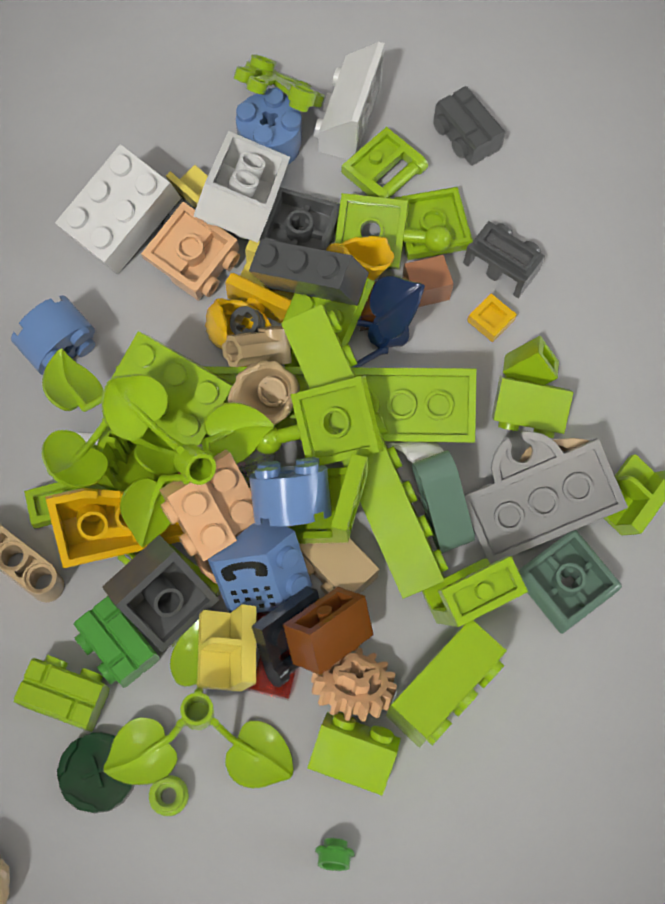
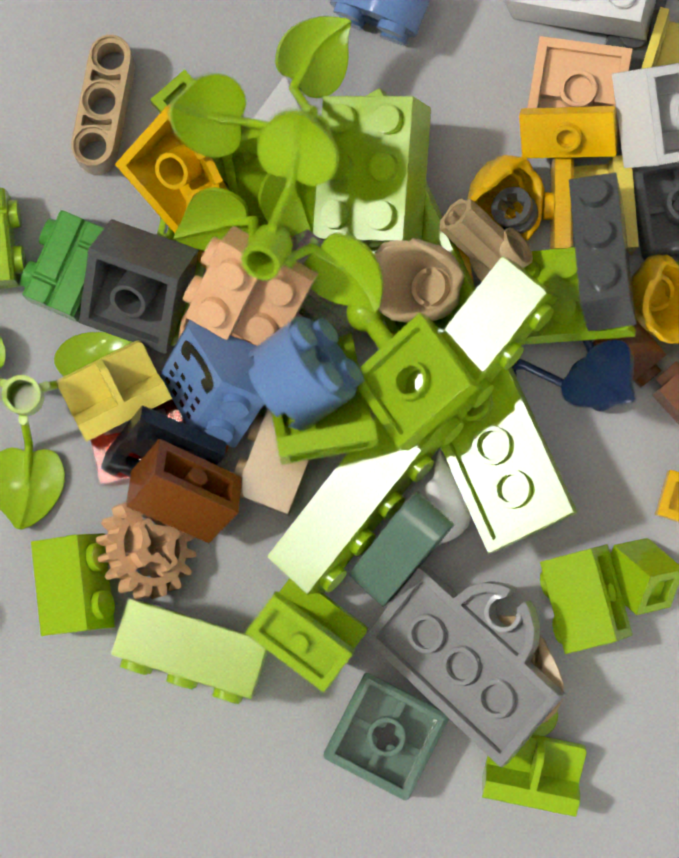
camera: 65 degrees right, 15 degrees up
none -> yellow plate [519,106,618,158]

